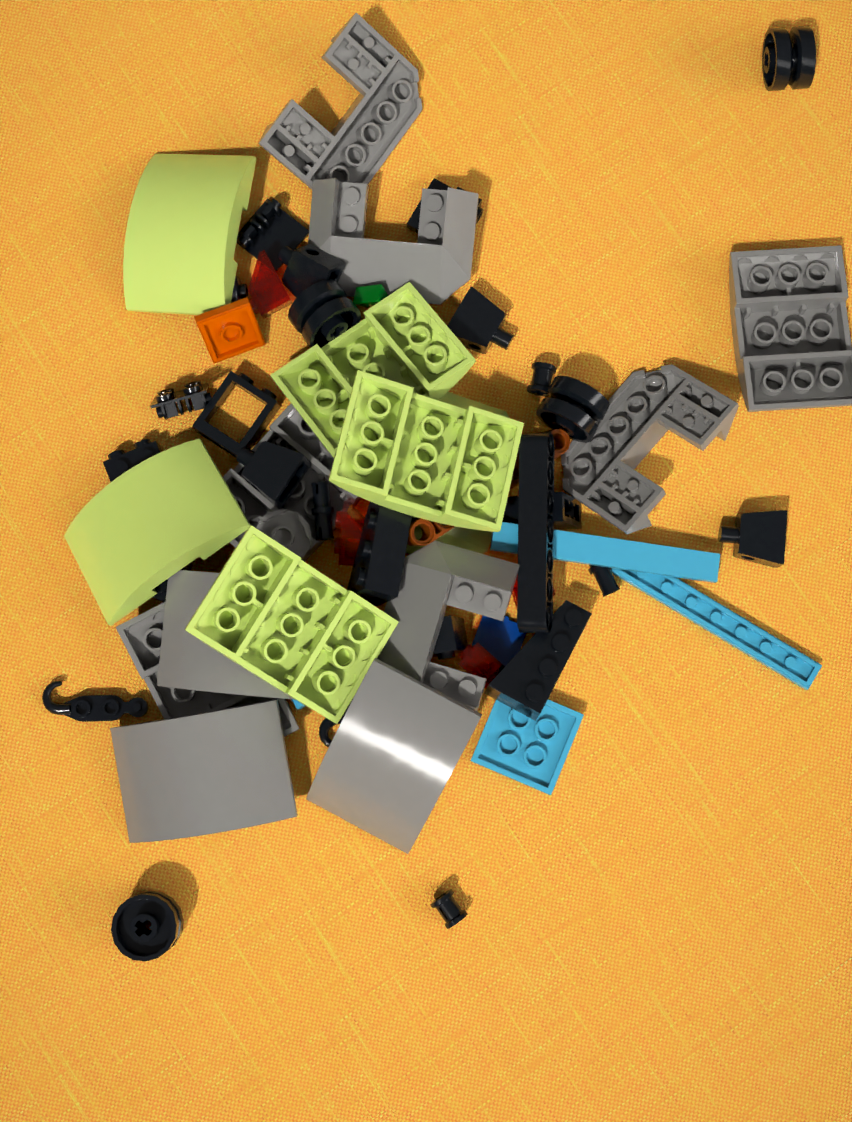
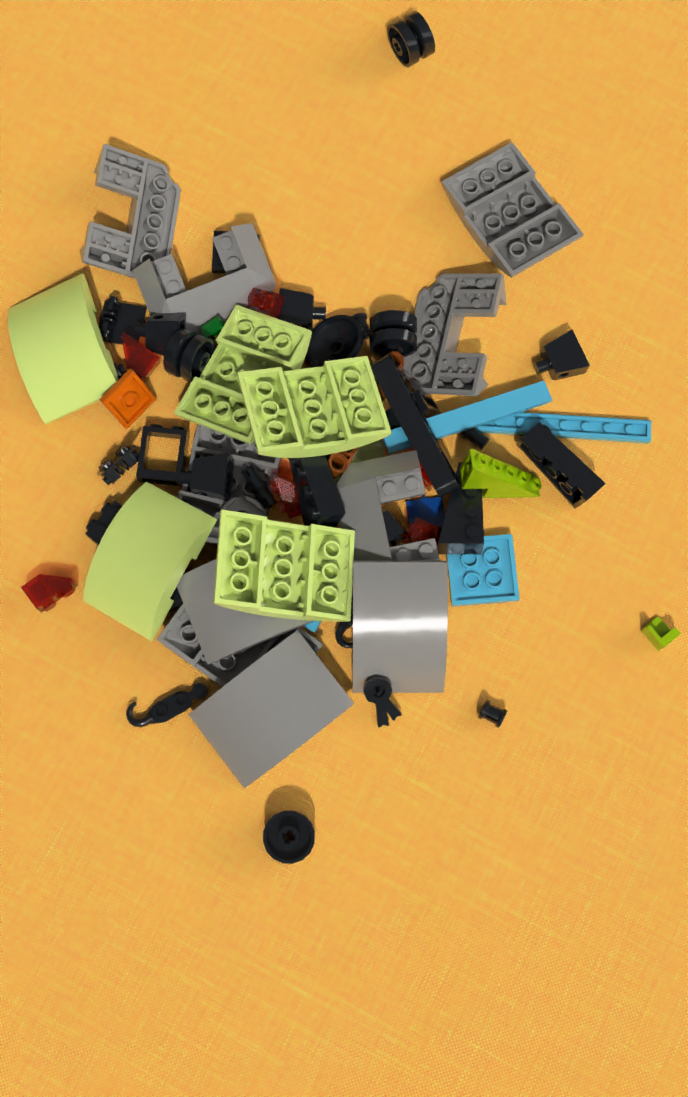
camera: 30 degrees left, 5 degrees down
none -> clear red slope [21,574,78,613]
none -> clear red slope [247,288,285,319]
none -> black dish [305,315,364,368]
none -> black piece [363,676,402,728]
none -> lime slope [459,449,542,498]
none -> black wedge [516,422,606,509]
none -> lime panel [641,617,681,651]

